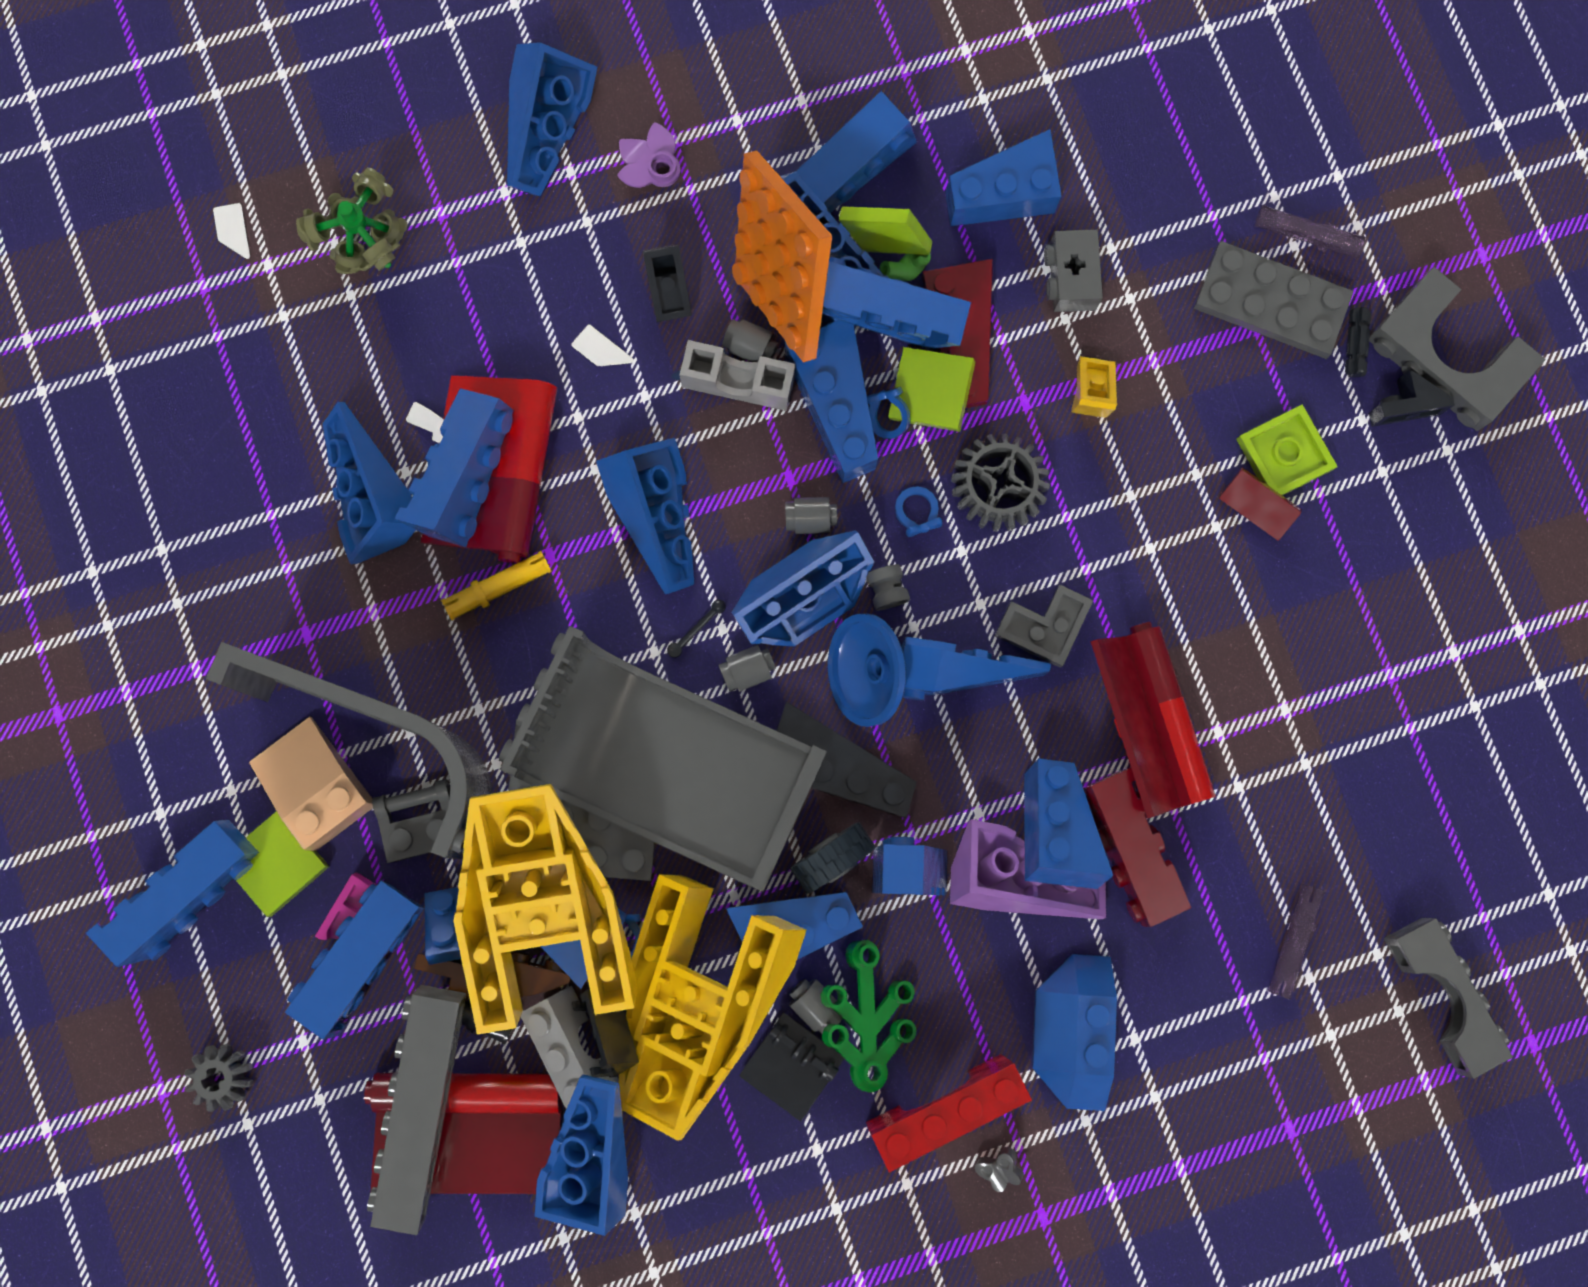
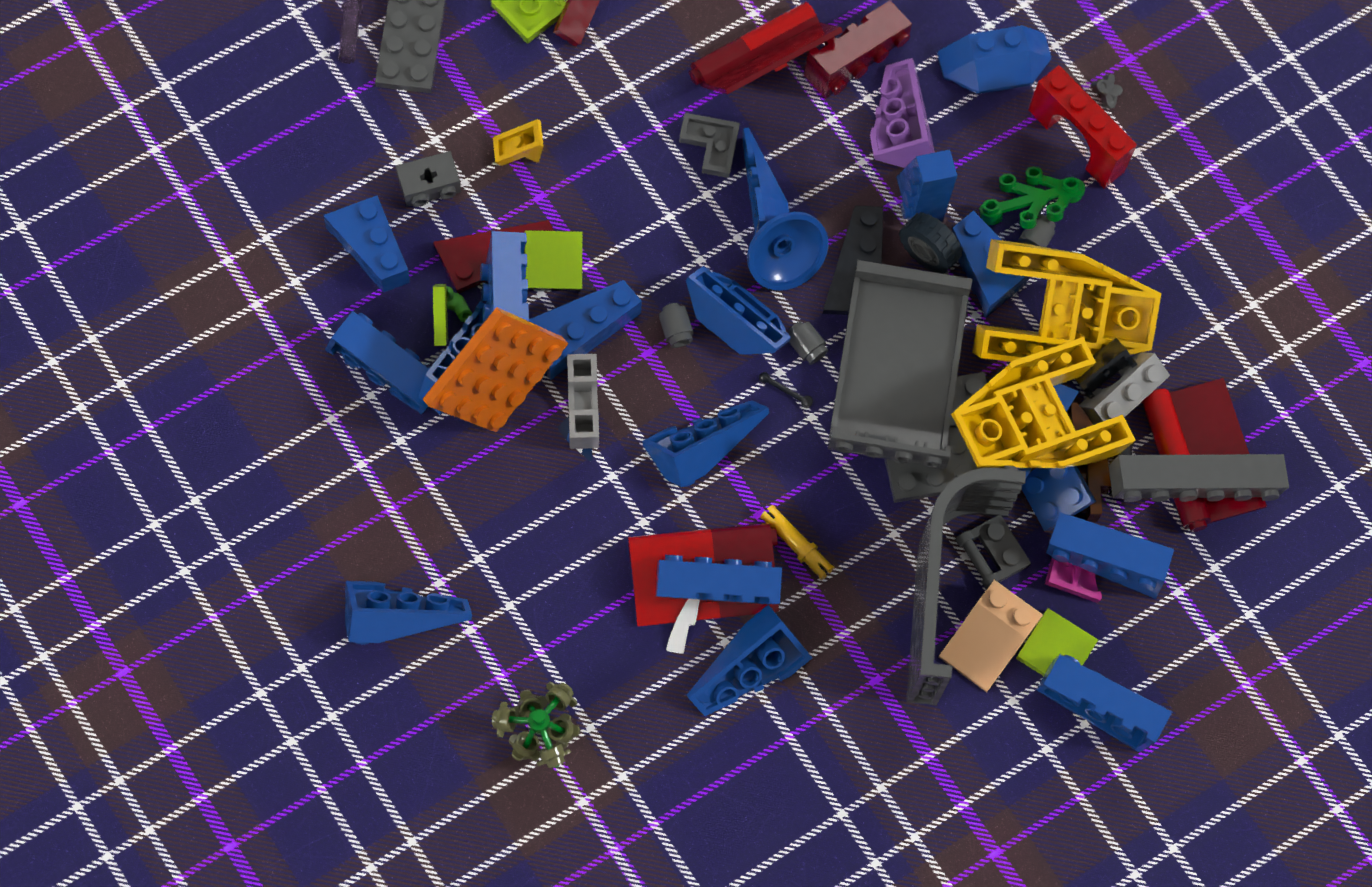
camera: 105 degrees left, 10 degrees down
dark grey gear [184,1044,254,1112] -> none
white sticker [213,203,250,259] -> none
blue wedge [535,1074,628,1236] -> none
white sticker [572,325,634,366] -> none
medium lavender plate [617,123,680,188] -> none
black slope [643,244,692,322] -> none
dark grey brick [722,319,779,362] -> none
black hinge [739,1012,844,1122] -> none
dark grey wheel [866,564,911,611] -> none
blue piece [867,387,911,439] -> none
blue piece [895,486,943,538] -> none
dark grey gear [951,433,1050,532] -> none
blue wedge [1024,758,1113,889] -> none

